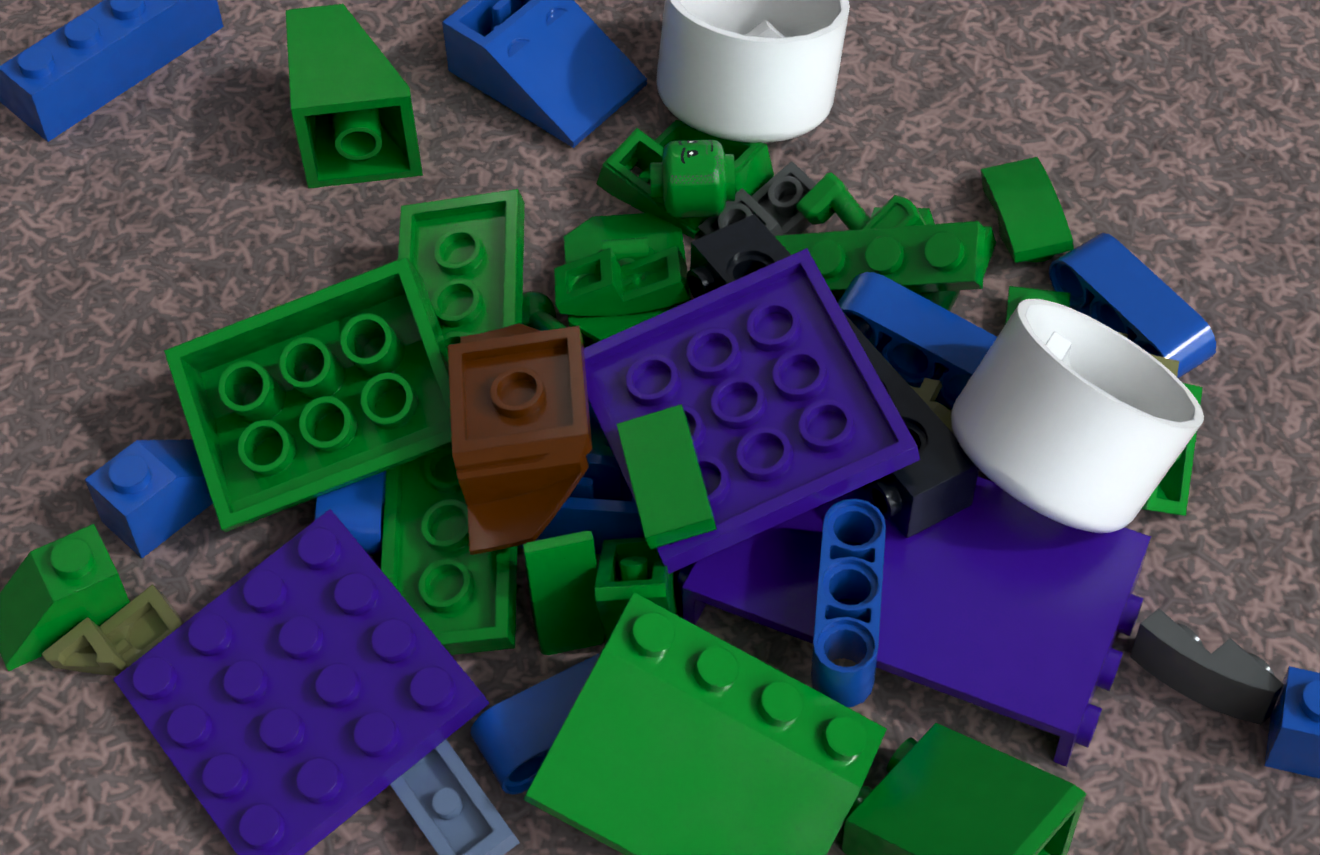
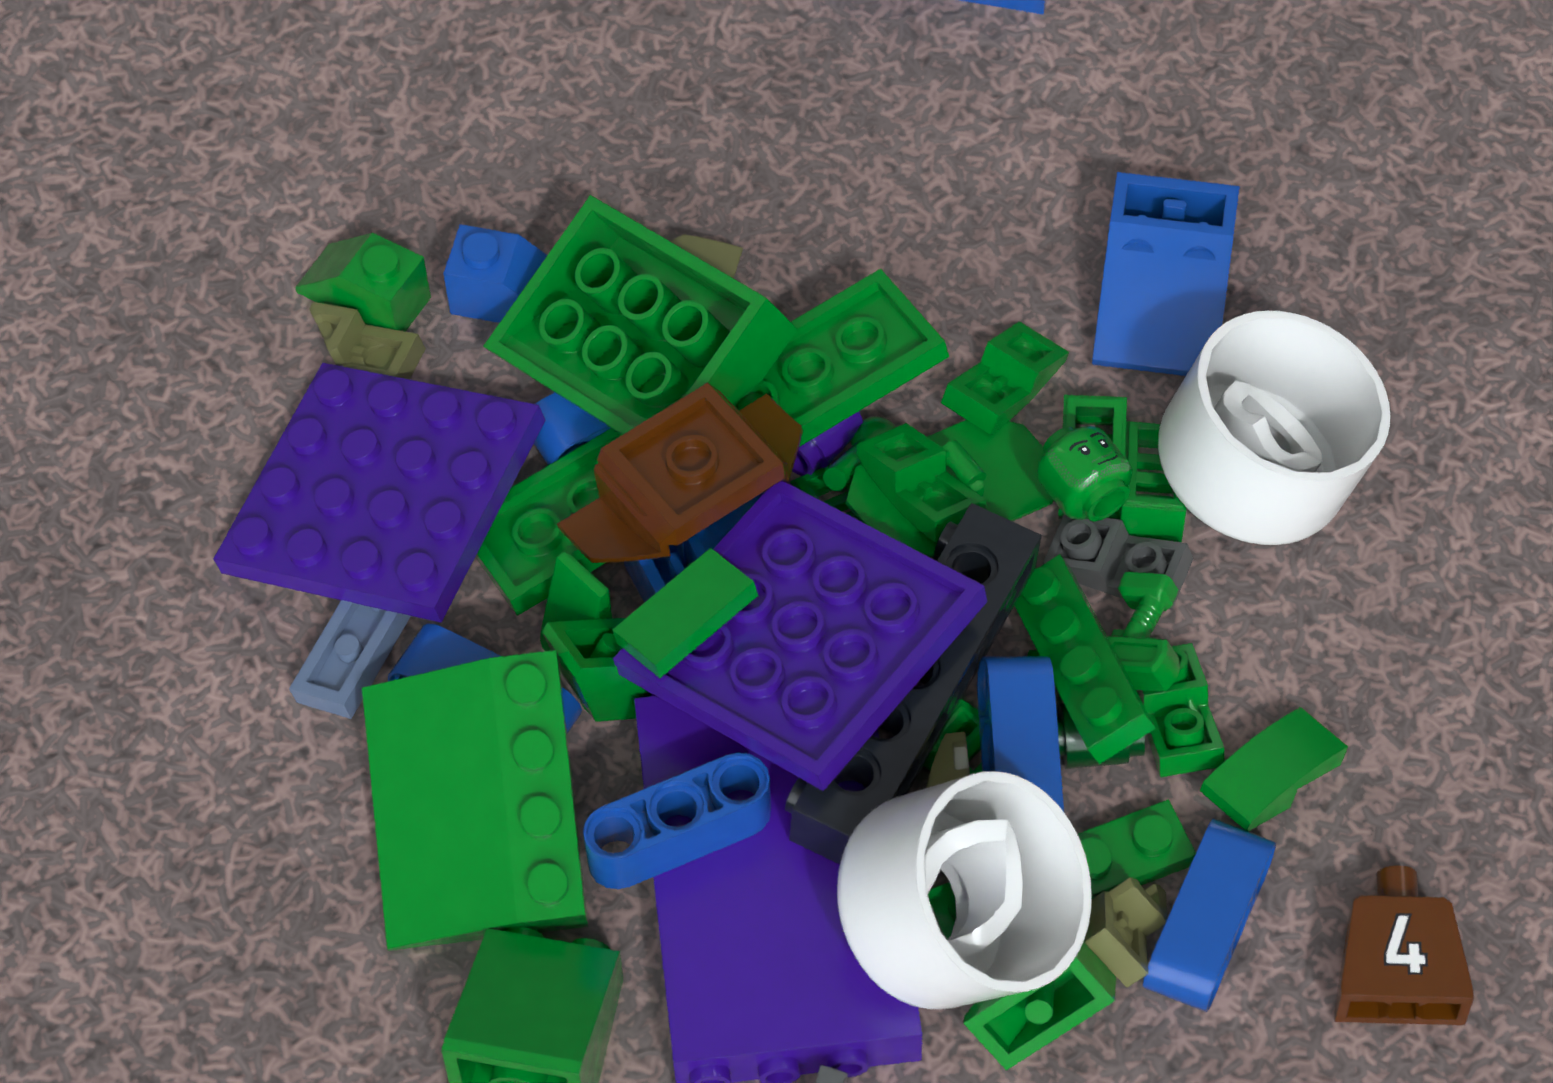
camera: 60 degrees right, 5 degrees up
green slope [286,4,423,189] -> none
none -> green slope [941,321,1069,435]
none -> reddish brown torso [1334,865,1474,1025]

